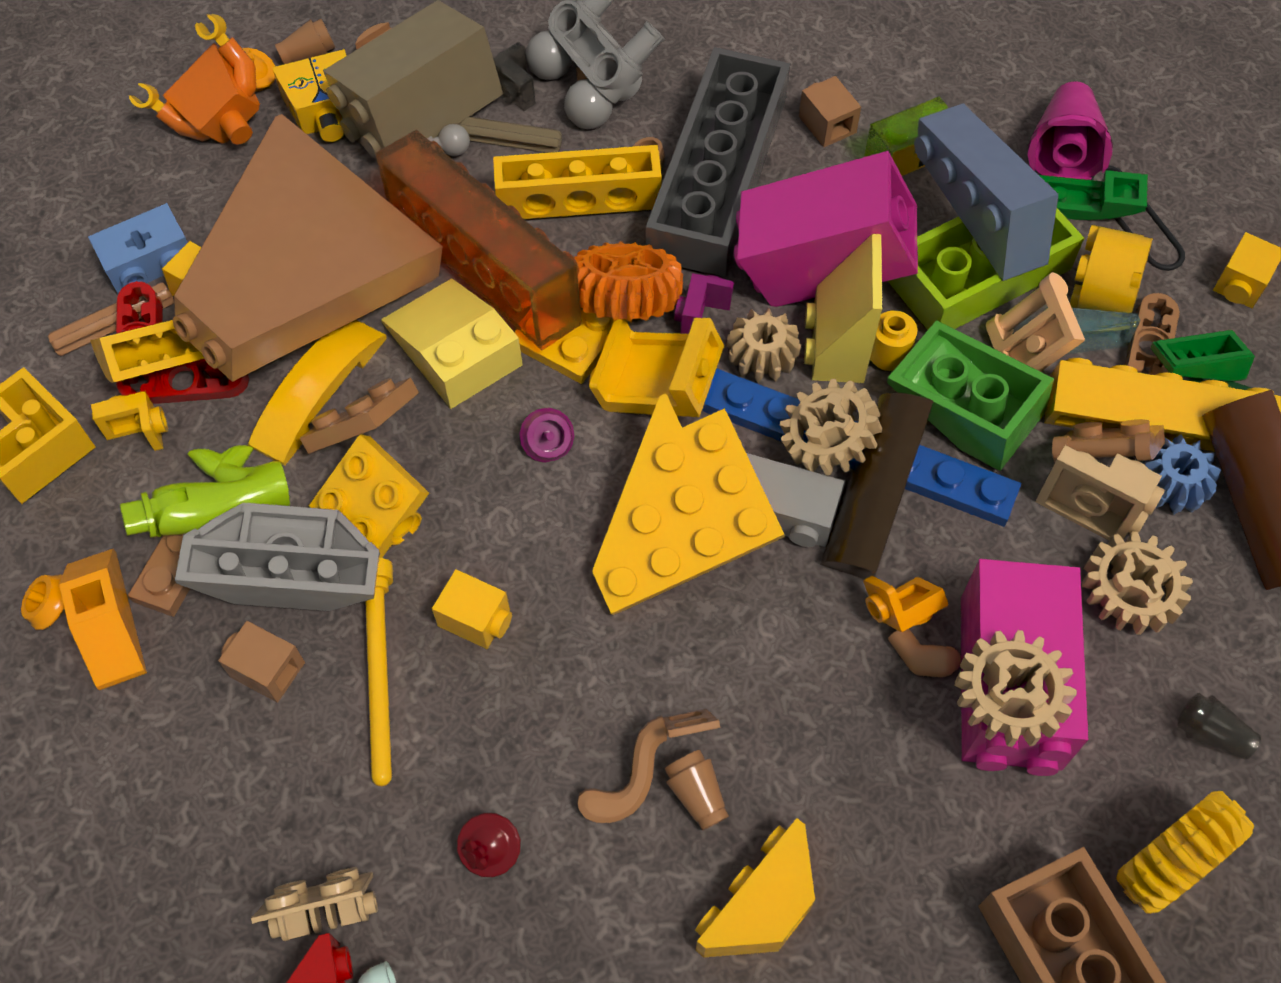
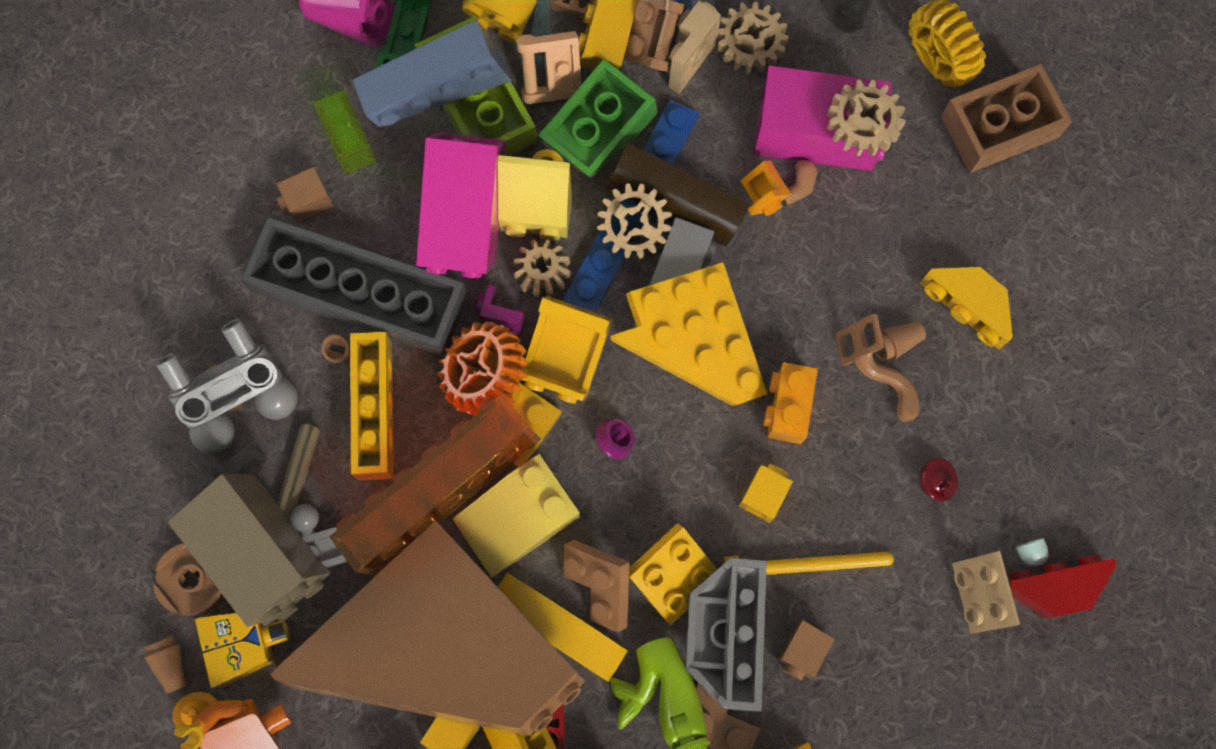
camera: 90 degrees left, 15 degrees up
none -> light orange brick [763,362,818,444]

